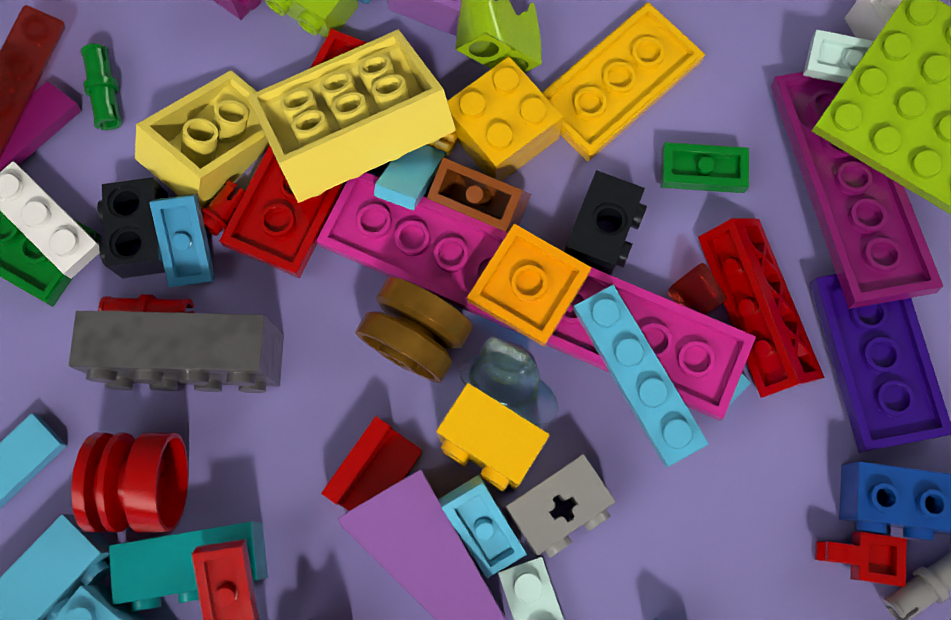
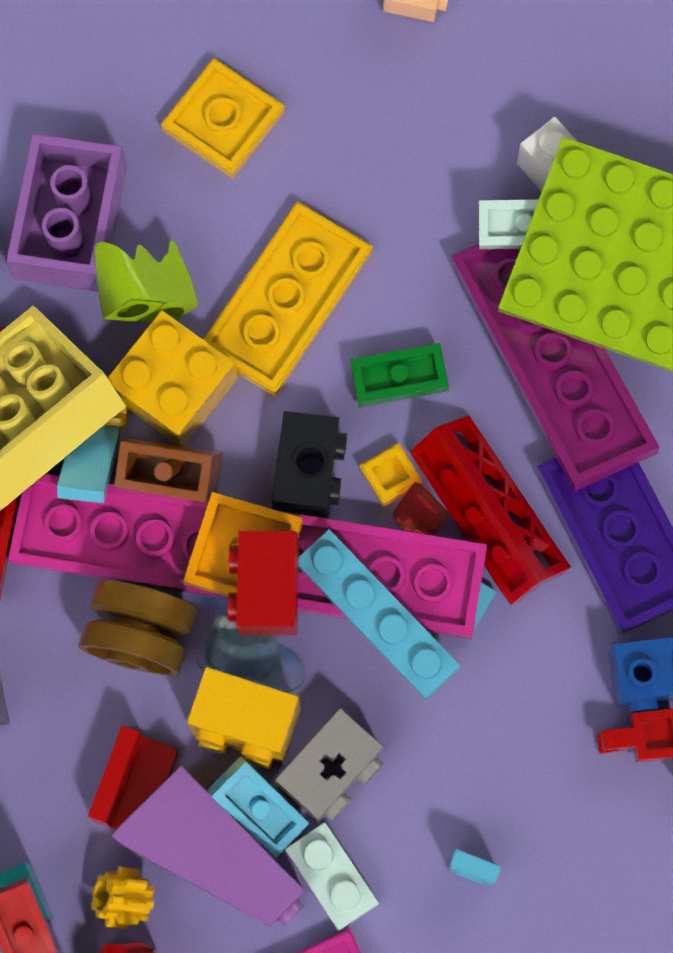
camera: 15 degrees left, 0 degrees up
none -> yellow gear [91,866,155,929]
none -> red brick [228,531,299,636]
none -> yellow tile [359,443,423,507]

